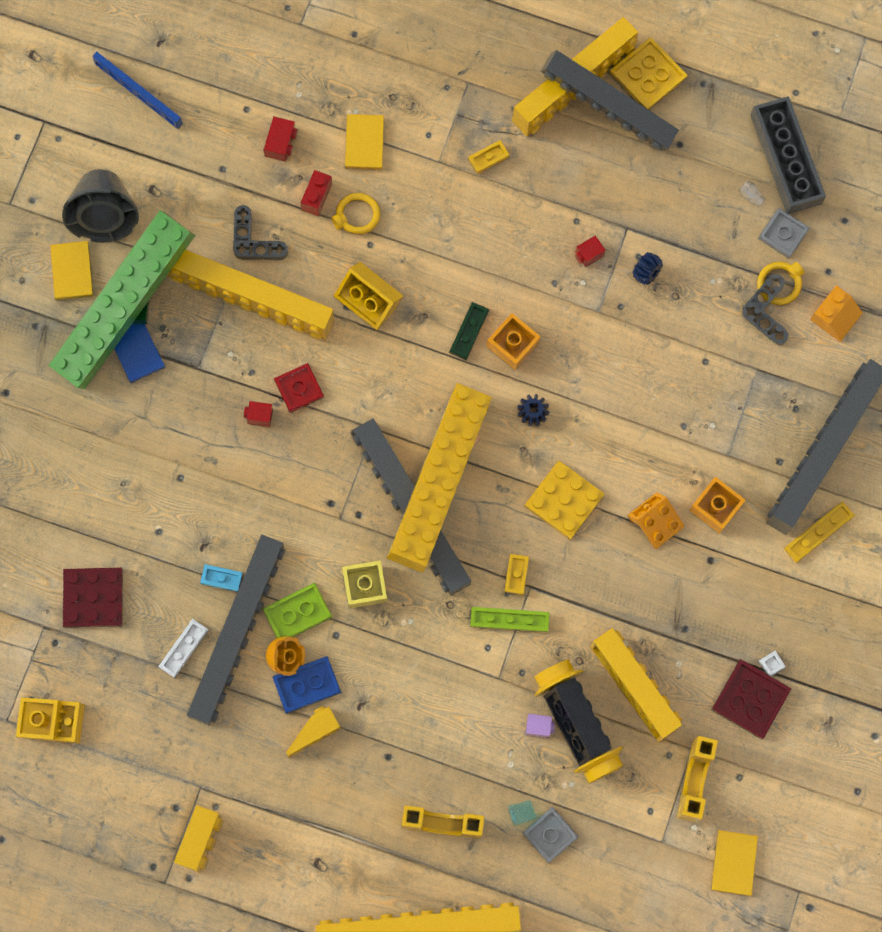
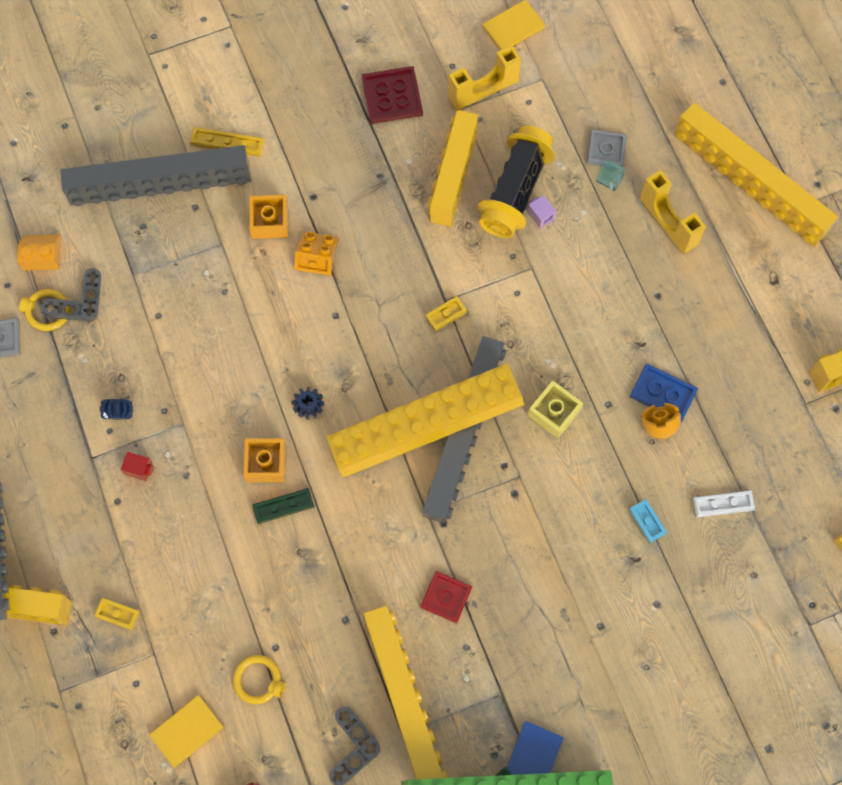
camera: 125 degrees left, 5 degrees down
dark red plate [63,567,123,628] -> none
dark grey brick [187,534,286,726] -> none
red brick [244,401,273,427] -> none
lime tile [263,582,332,637] -> none
yellow slope [286,706,341,758] -> none
red brick [300,170,332,217] -> none
yellow slope [334,262,404,330] -> none
lime plate [470,607,549,633] -> none
yellow plate [524,460,605,540] -> none
white tile [758,651,786,676] -> none

